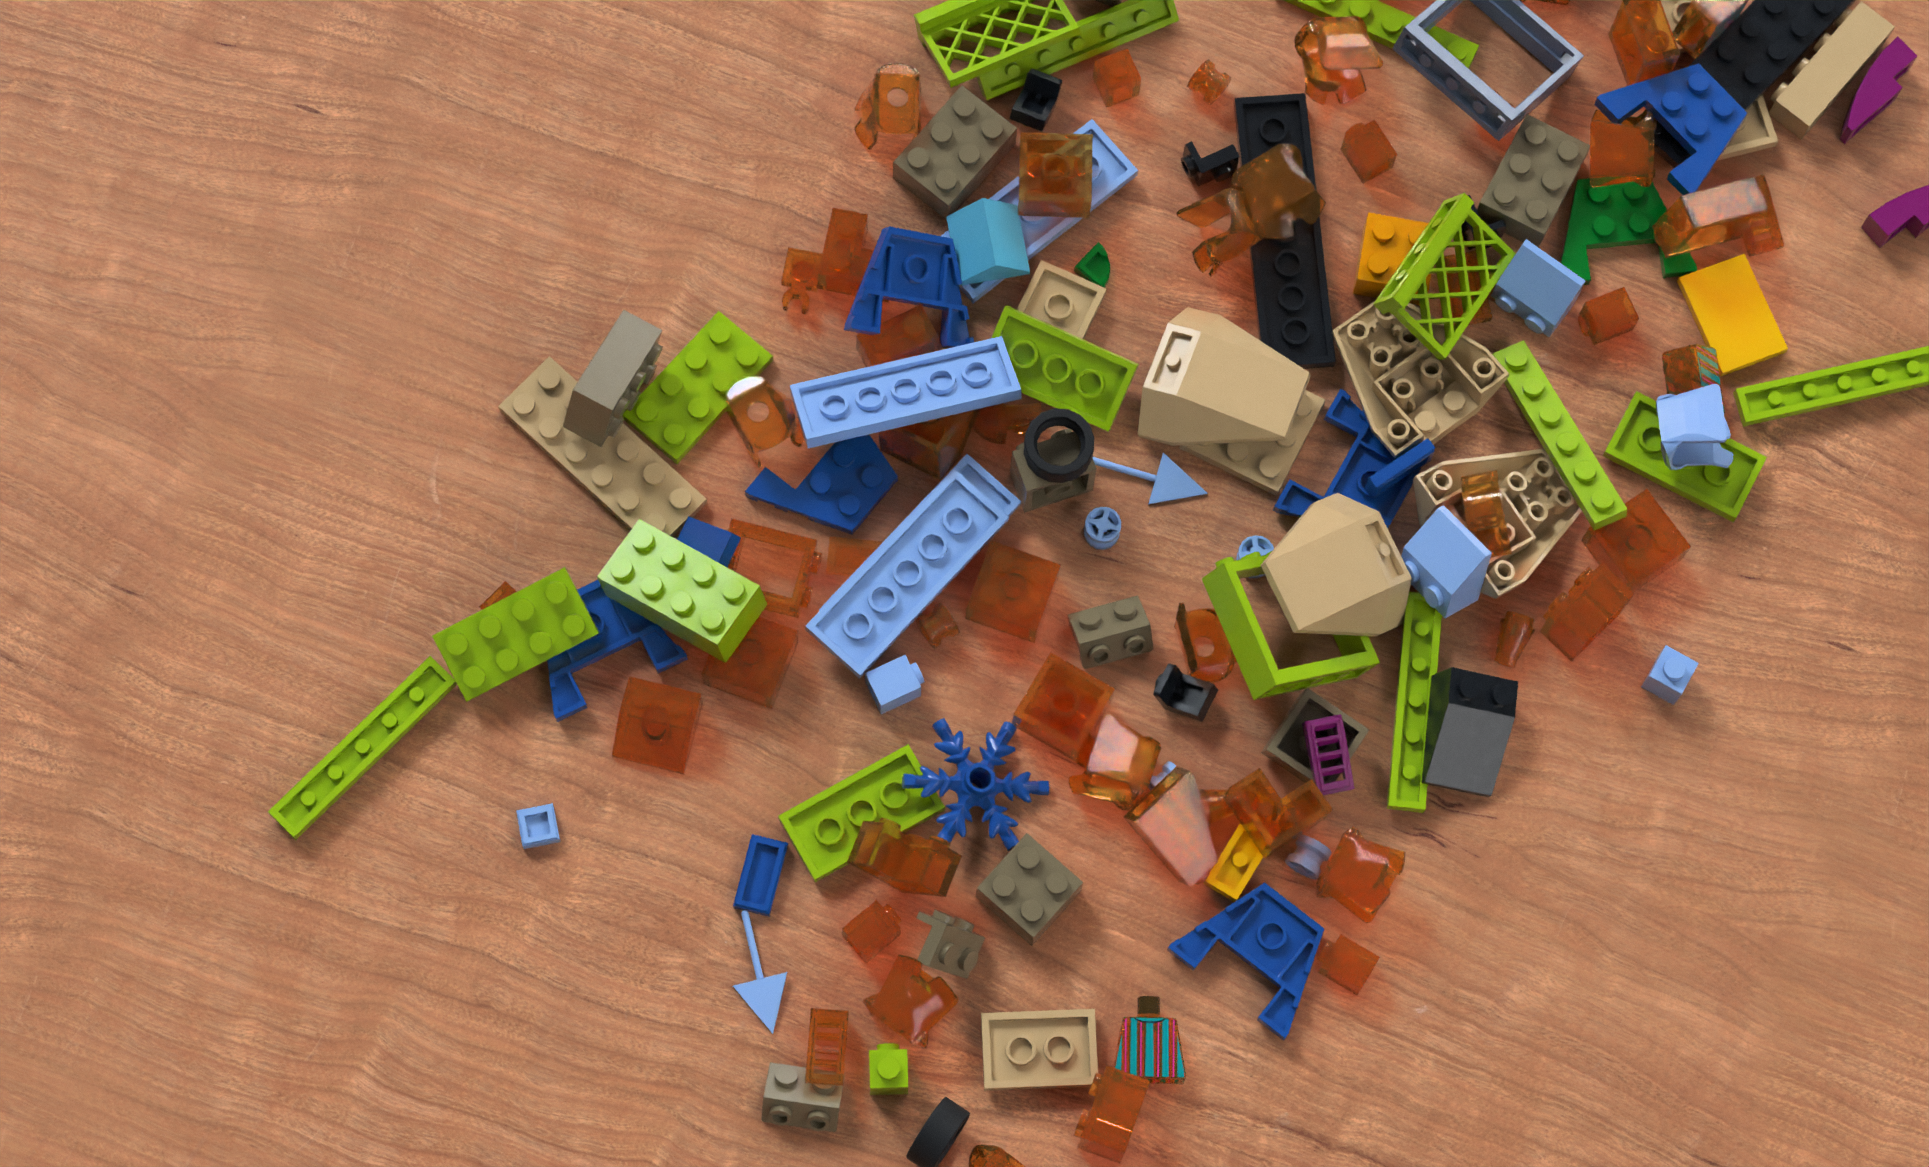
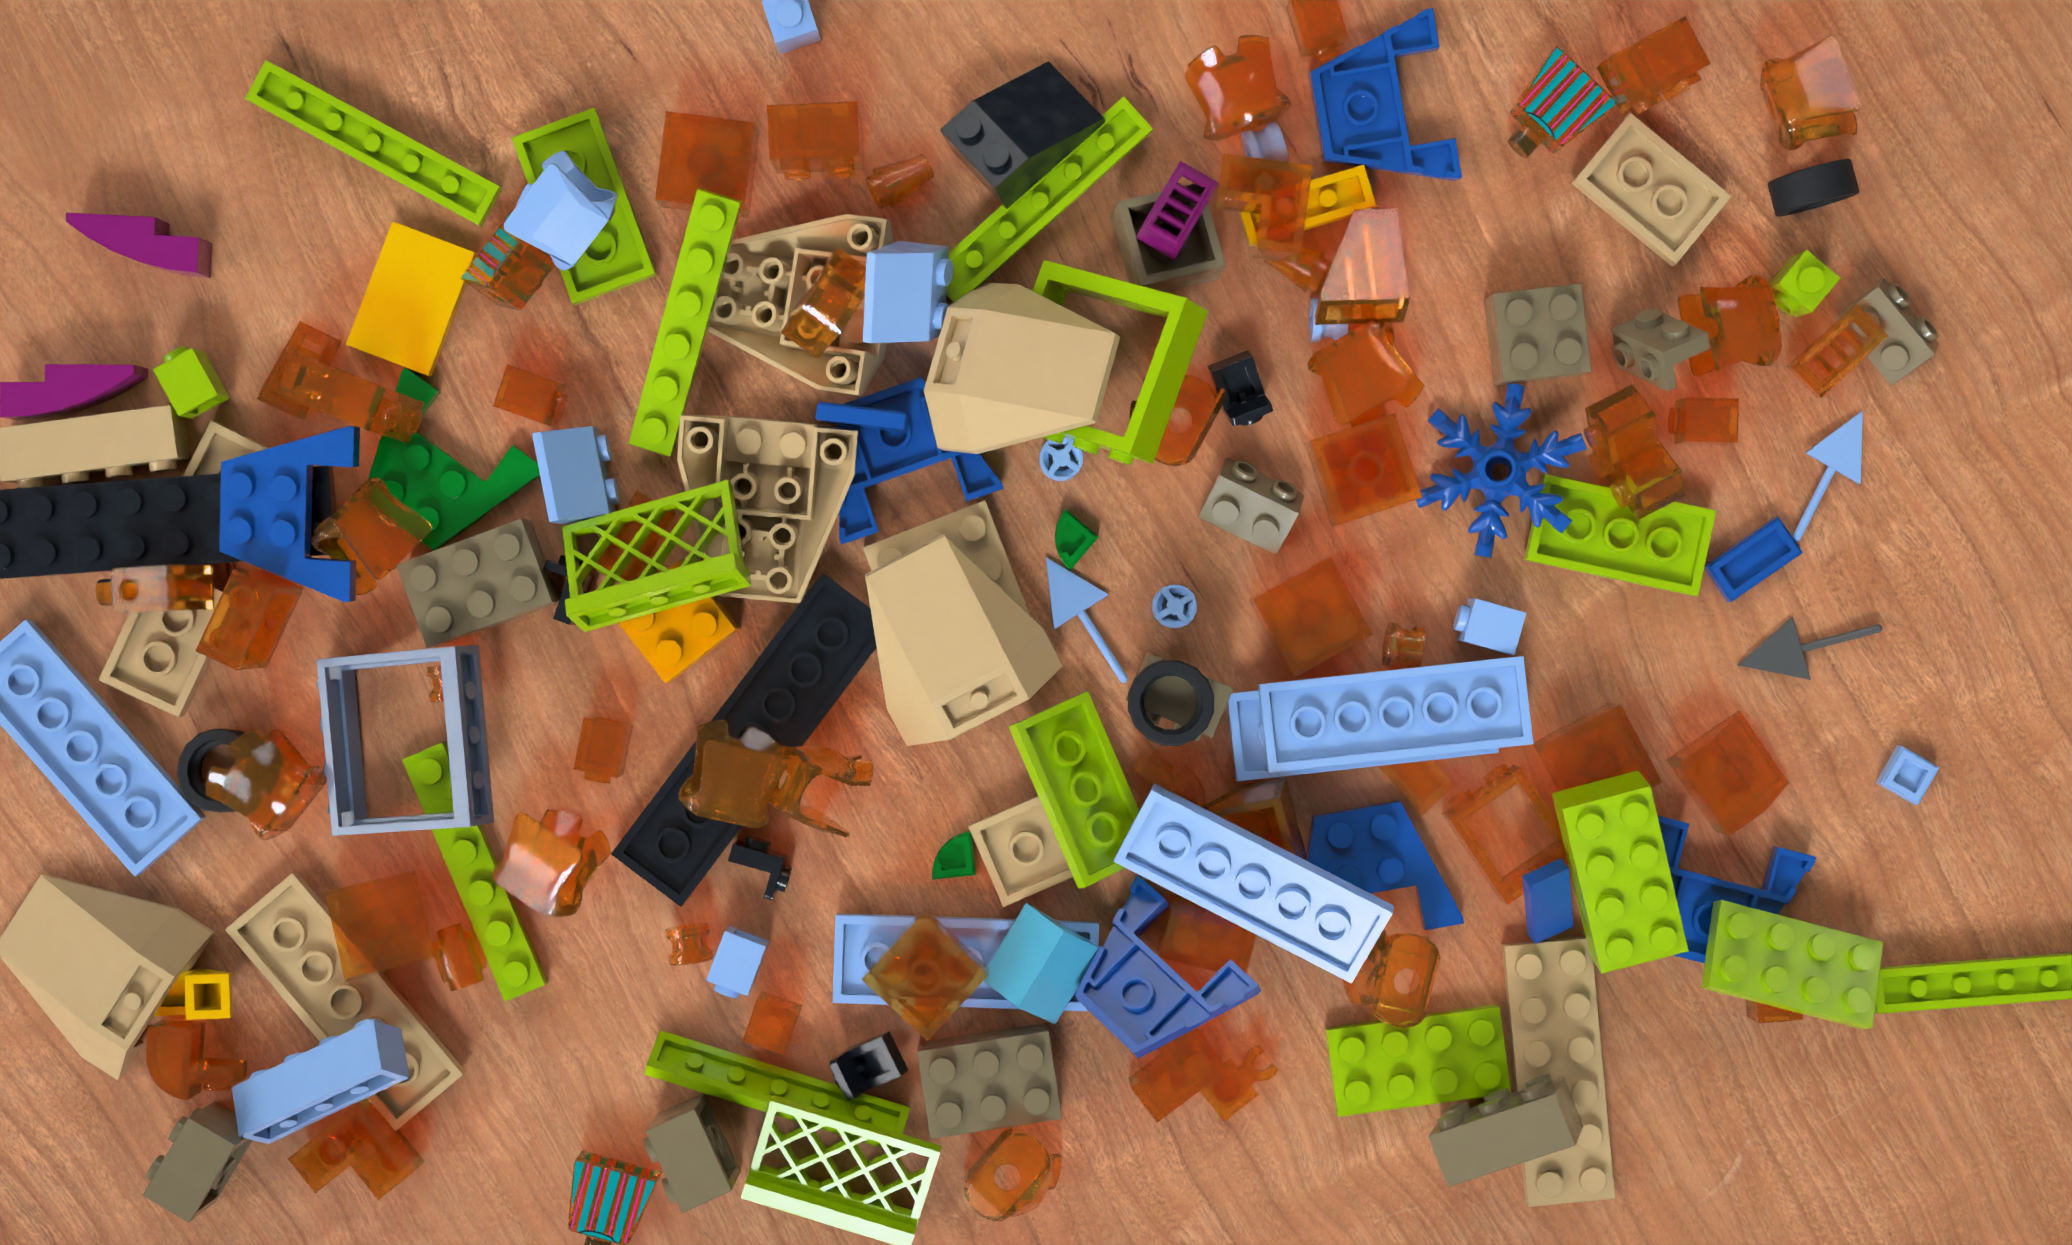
camera: 130 degrees left, 15 degrees up
none -> lime brick [153,346,230,419]
none -> light blue brick [706,926,770,999]
none -> green tile [1055,509,1099,570]
none -> dark grey piece [1737,617,1882,680]

